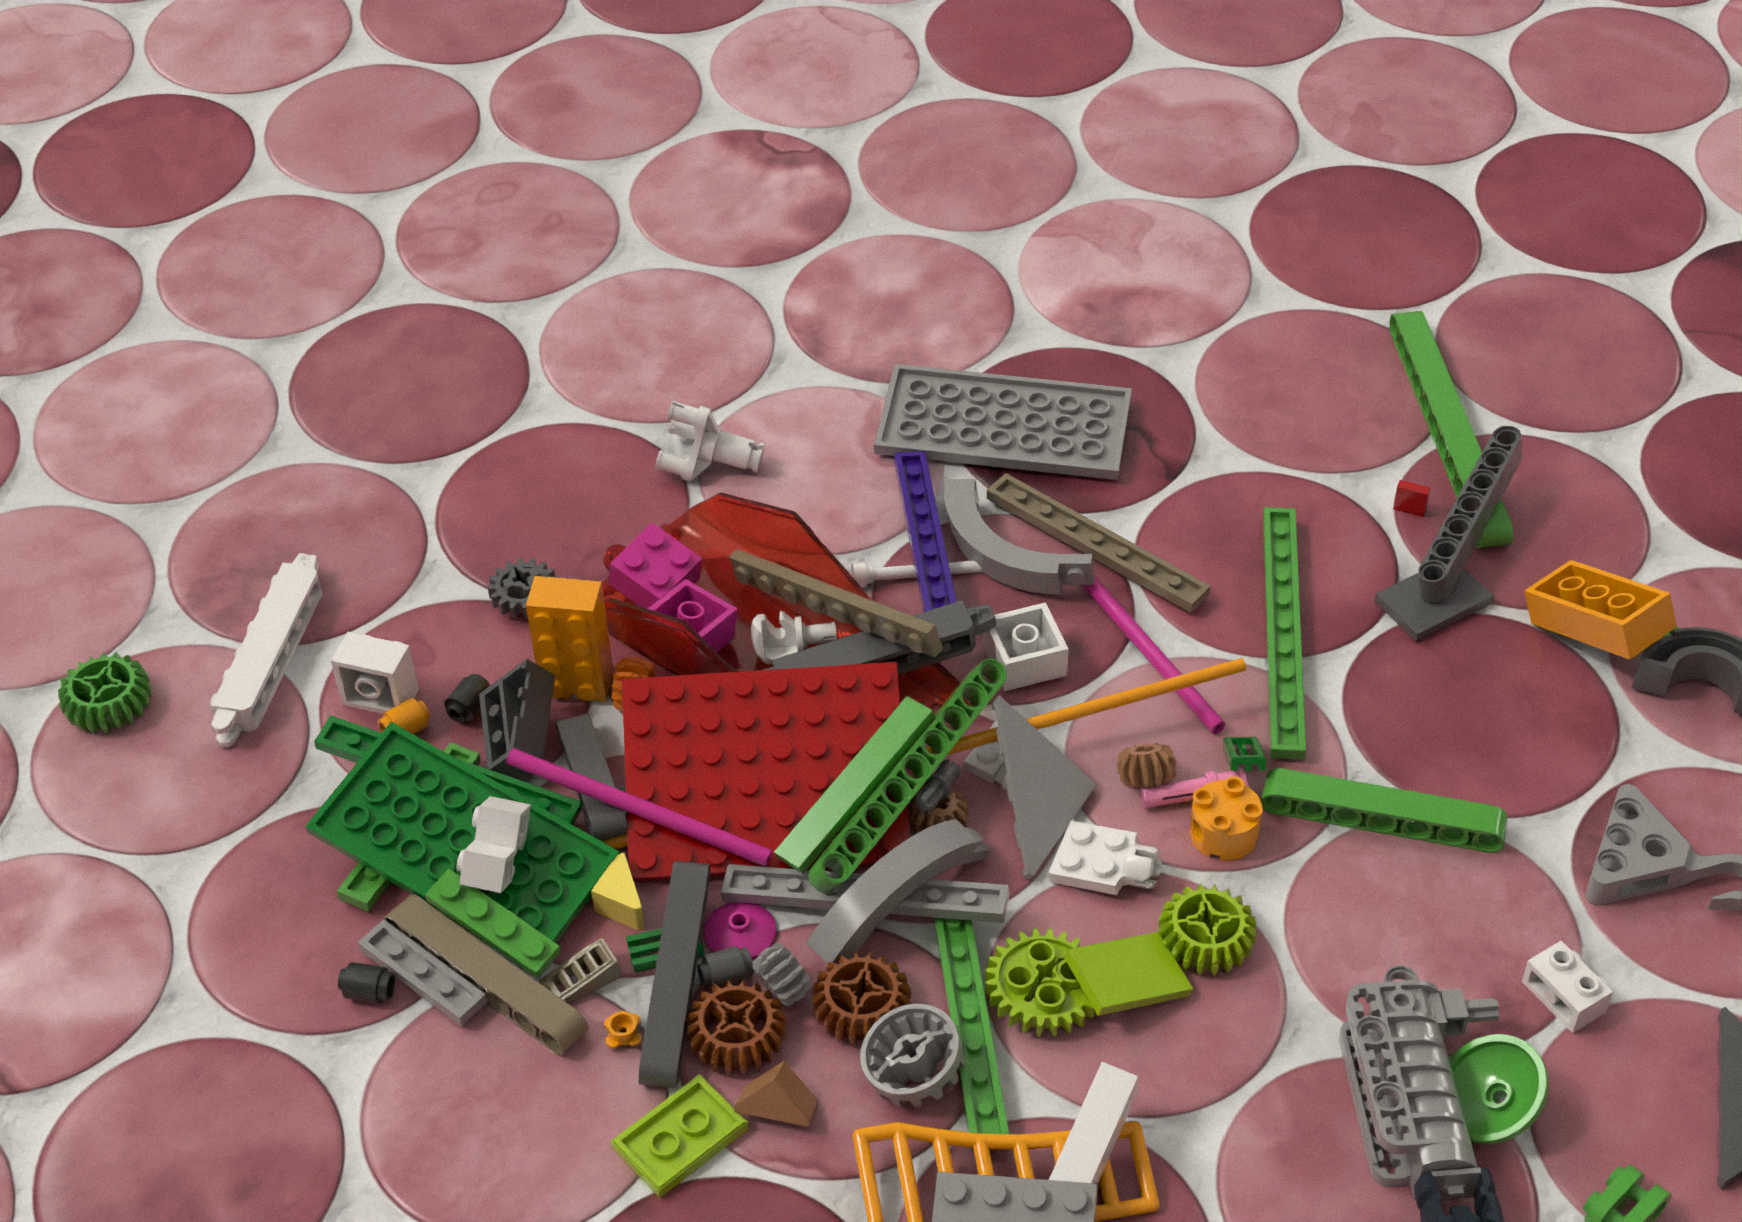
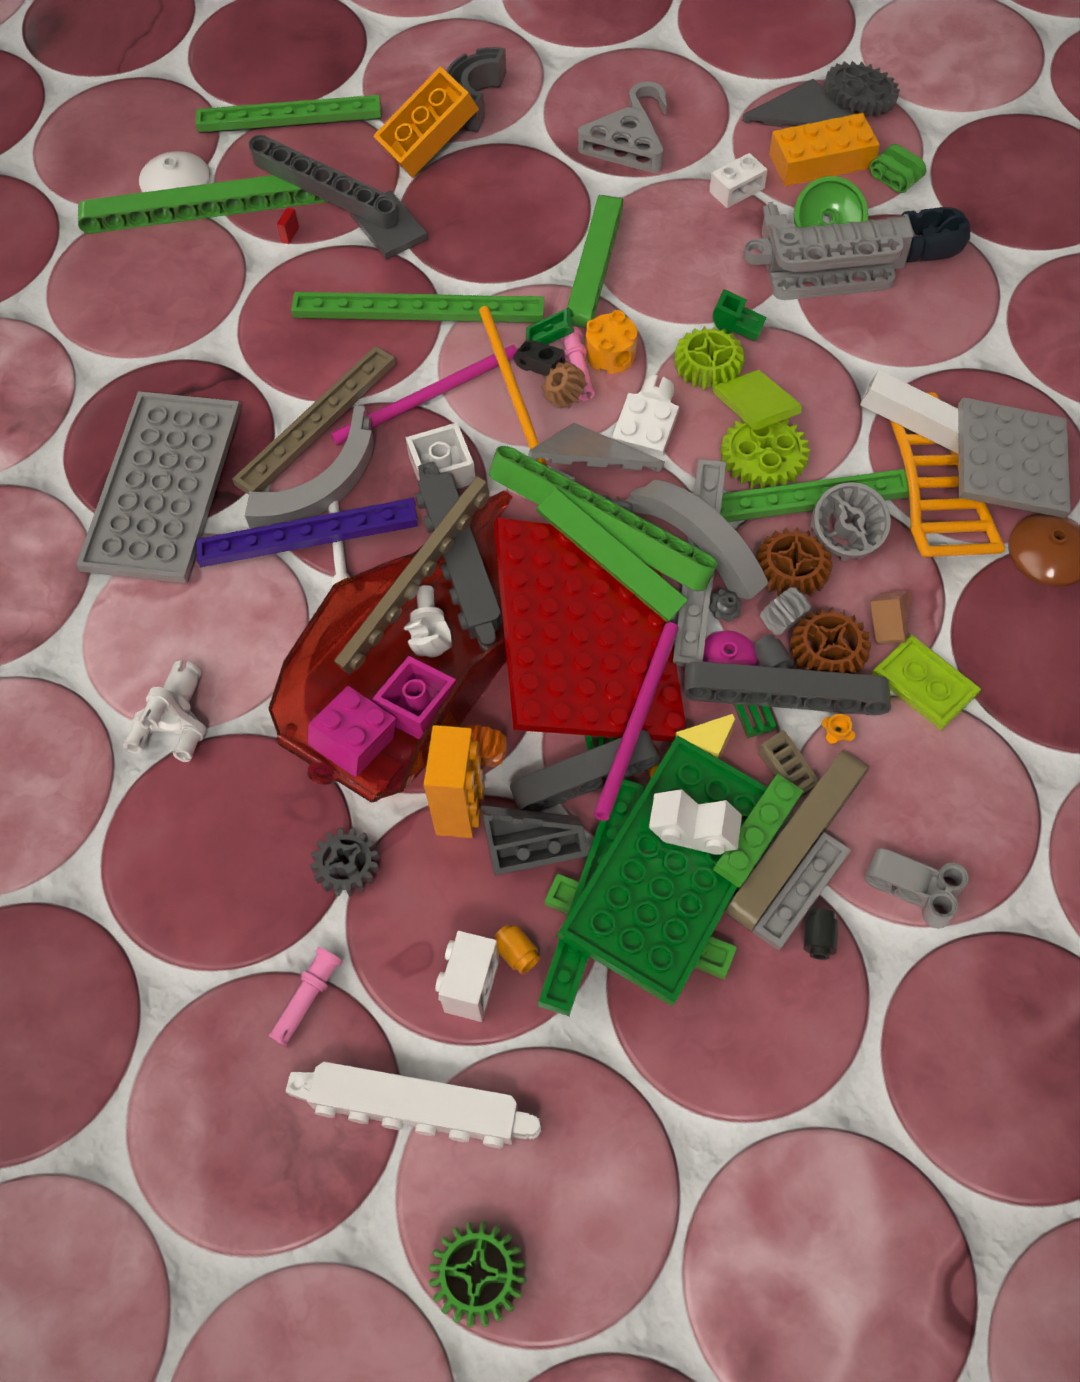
camera: 90 degrees left, 15 degrees up
pearl dark grey brick [444,674,490,723] -> none
none -> white dish [139,151,210,192]
none -> bright green plate [196,95,381,132]
none -> bright pink pin [268,947,343,1047]
none -> pearl dark grey leg [513,339,566,376]
none -> dark grey plant [709,589,742,622]
none -> green brick [713,289,767,342]
none -> light orange brick [769,113,880,186]
none -> light grey piece [864,848,969,929]

